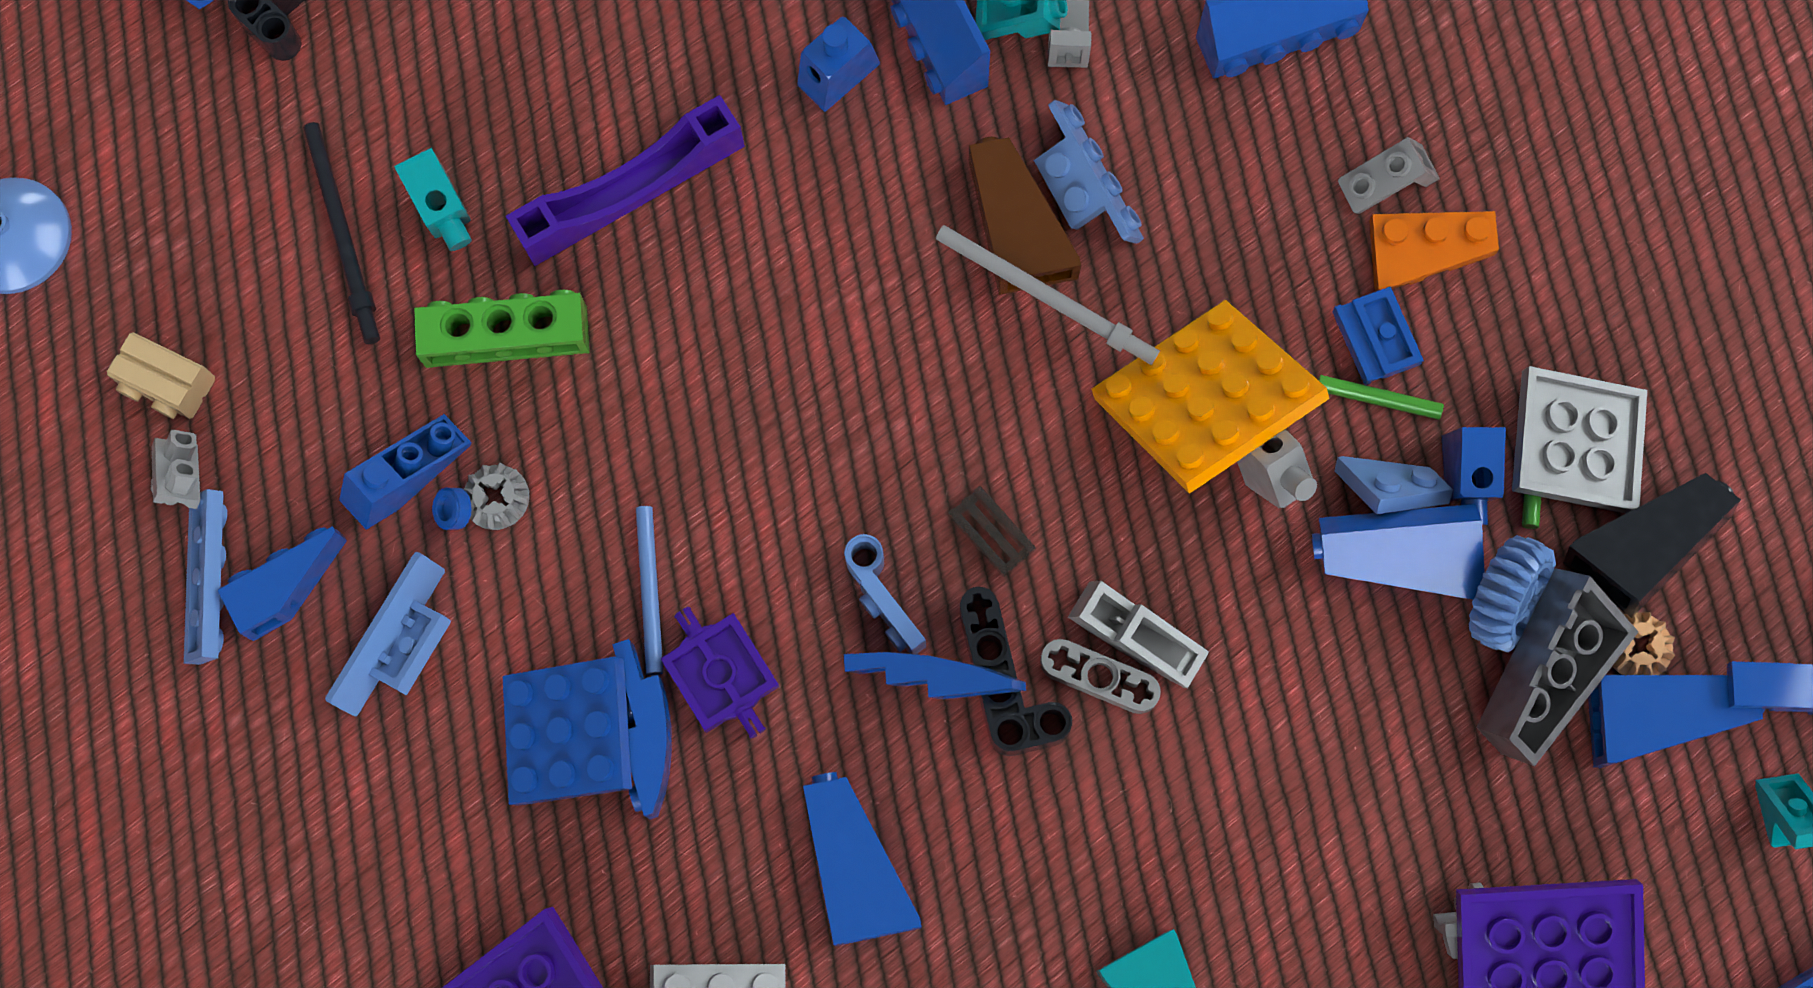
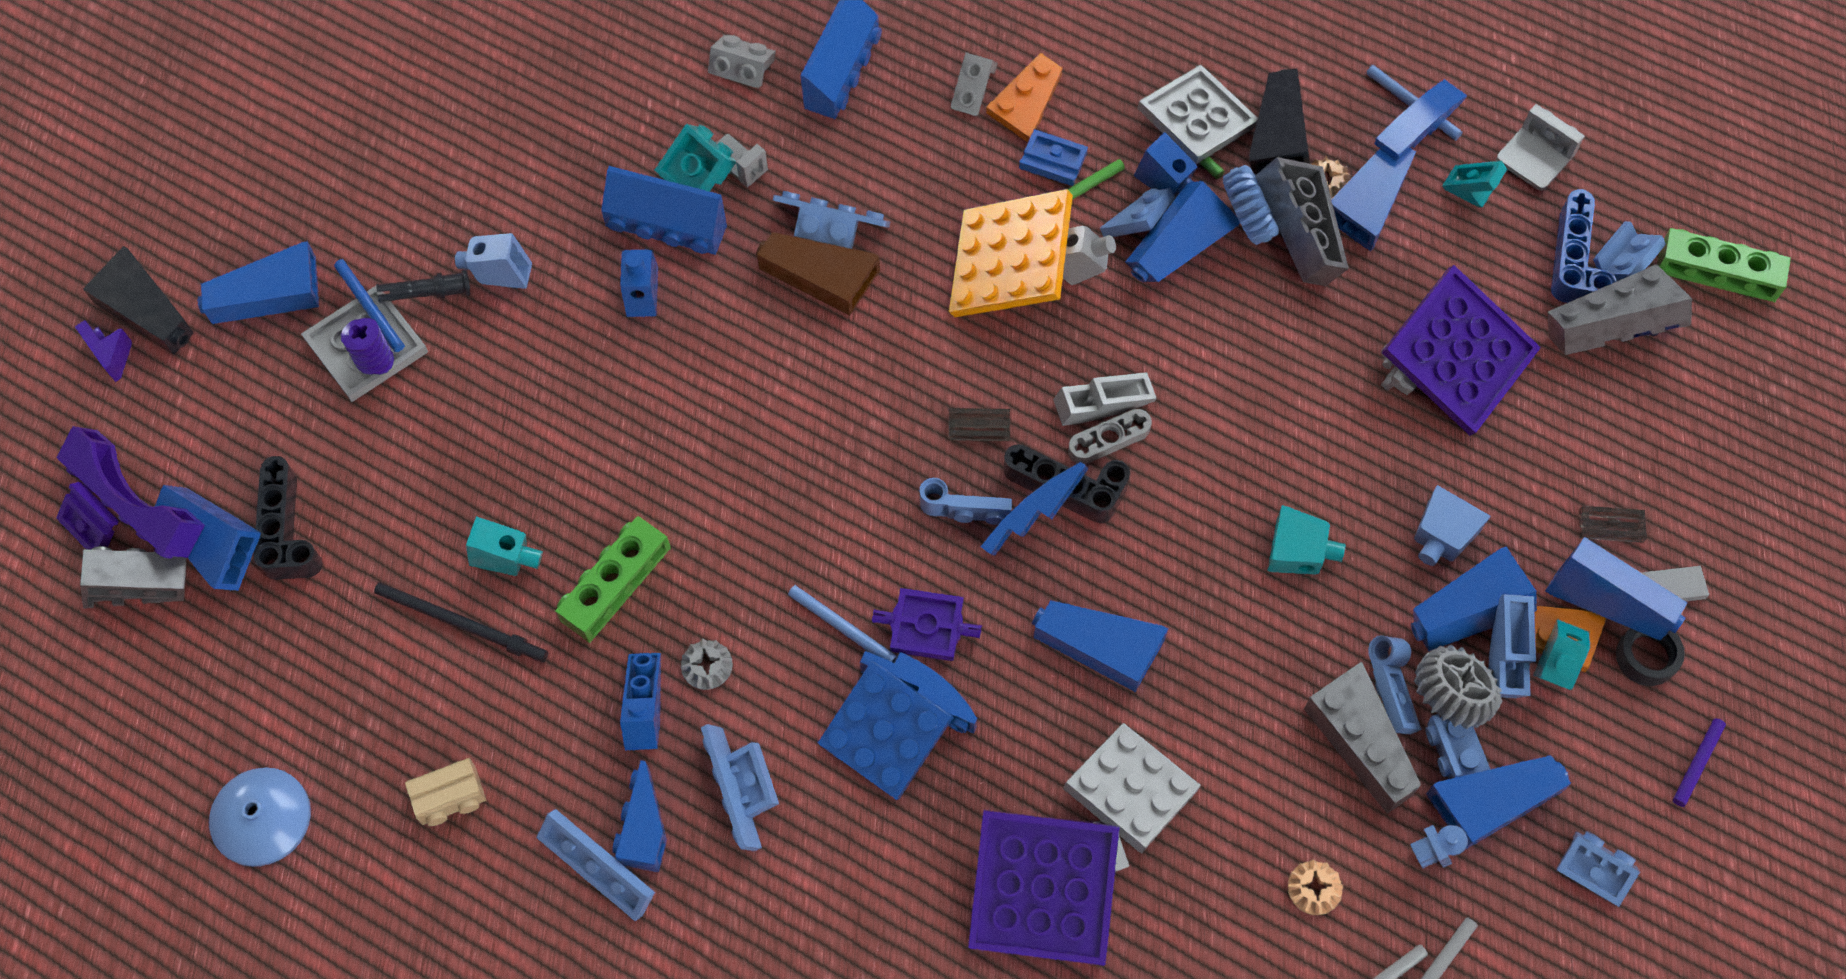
camera: 50 degrees left, 10 degrees down
light grey hips [151,430,200,509] -> none
blue tile [432,487,472,530] -> none
dark purple arch [506,95,745,266] -> none
light grey bar [936,225,1160,365] -> none

